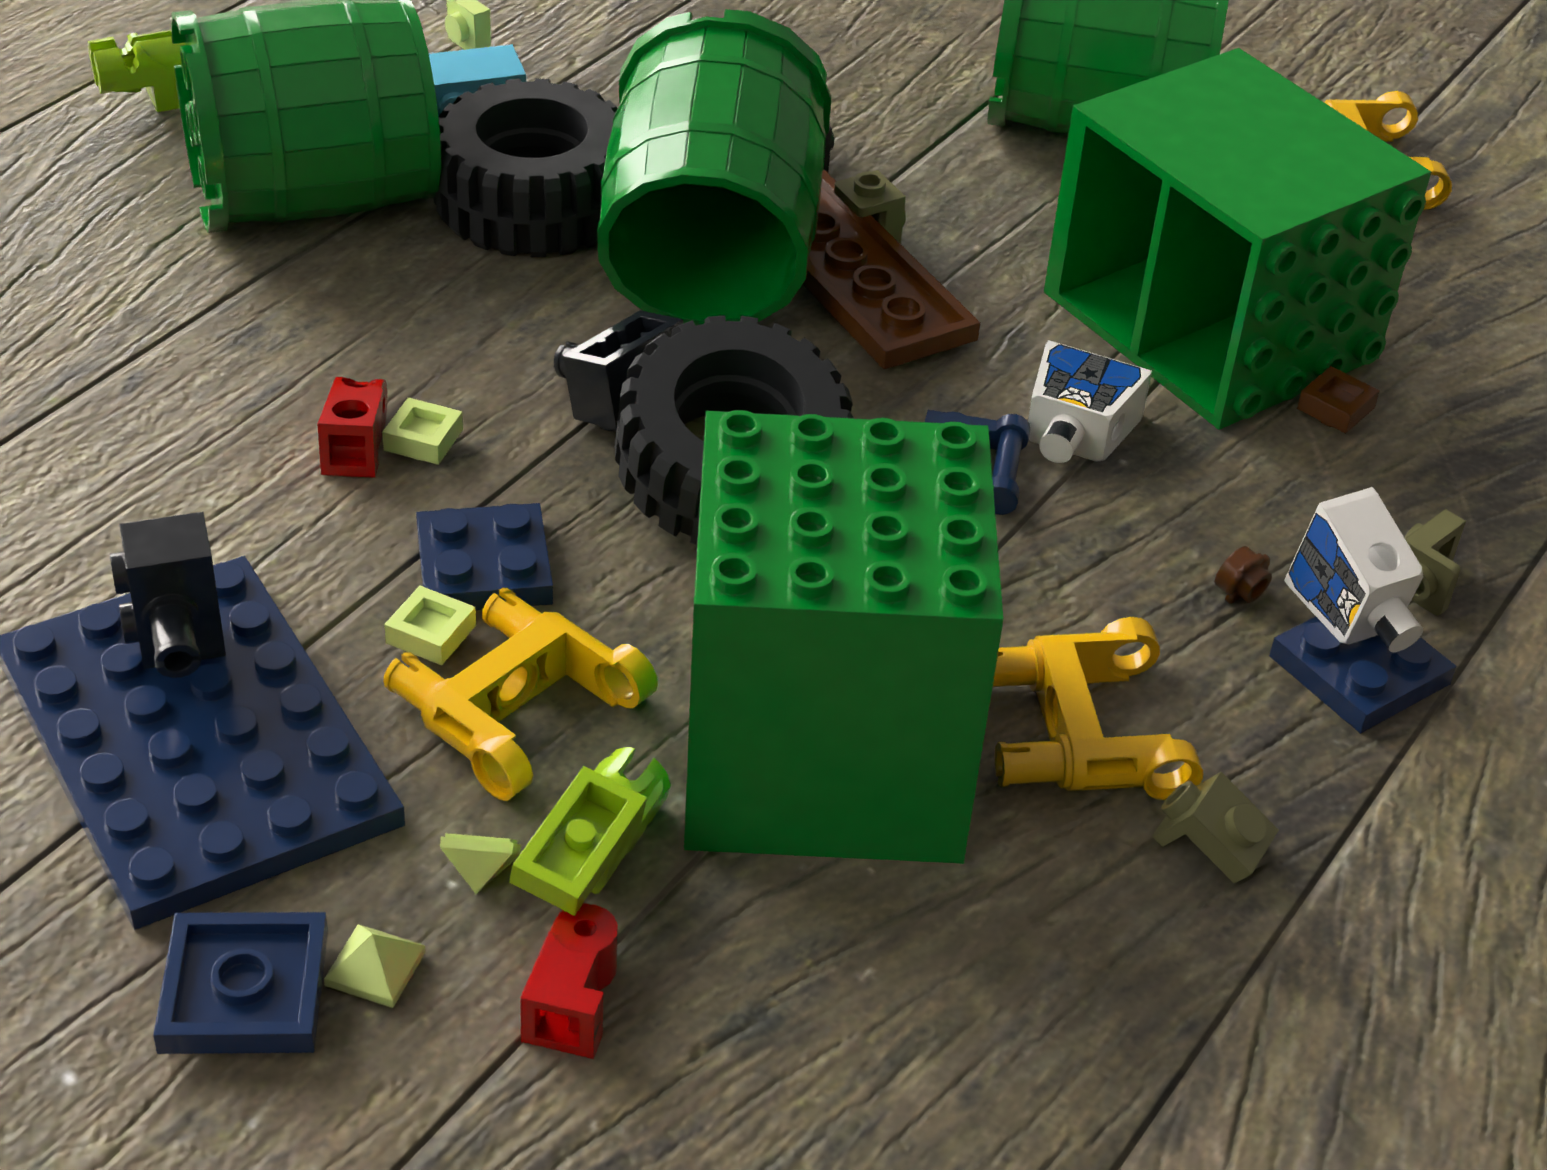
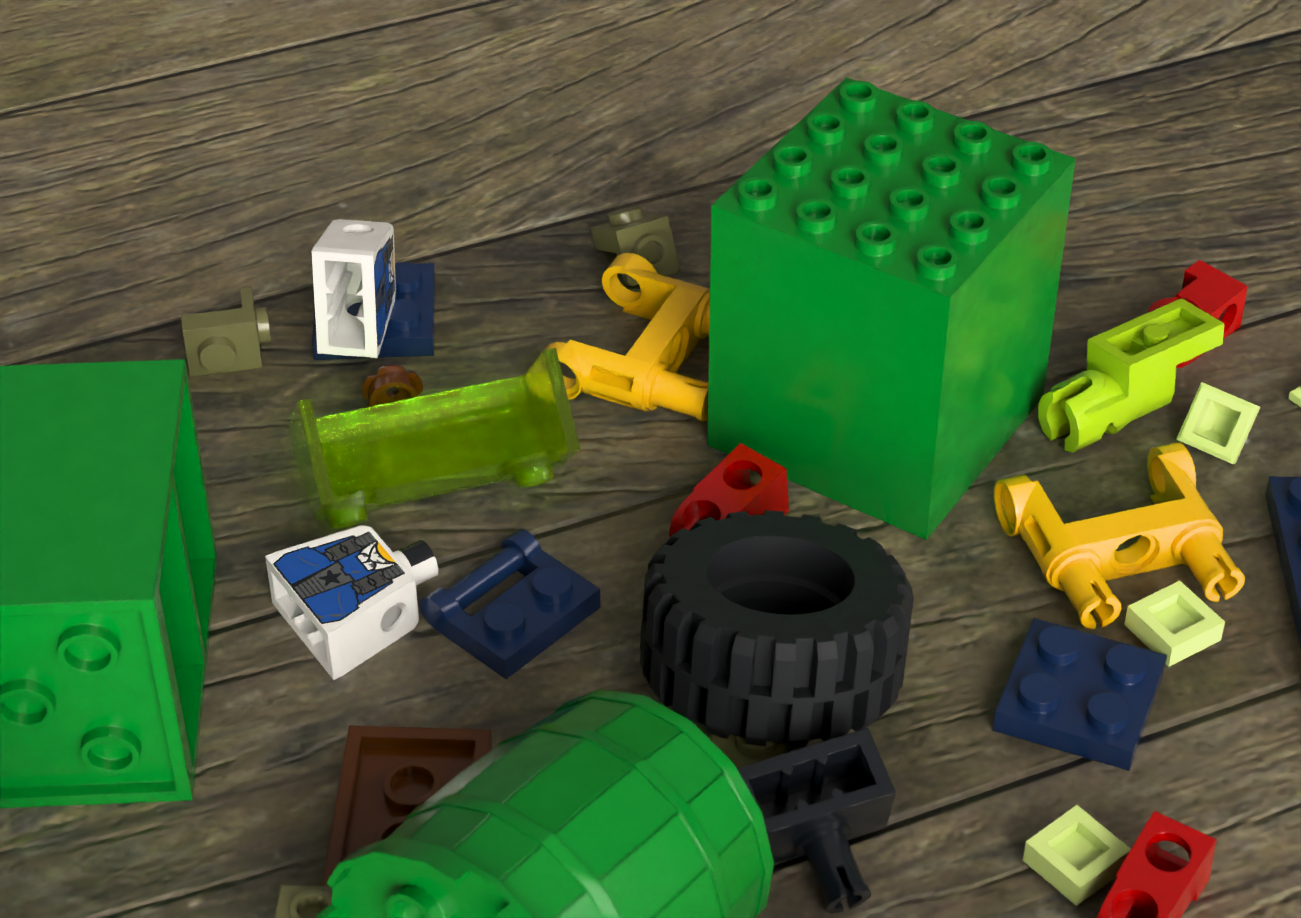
camera: 145 degrees left, 0 degrees up
none -> clear neon green windscreen [288,348,580,529]

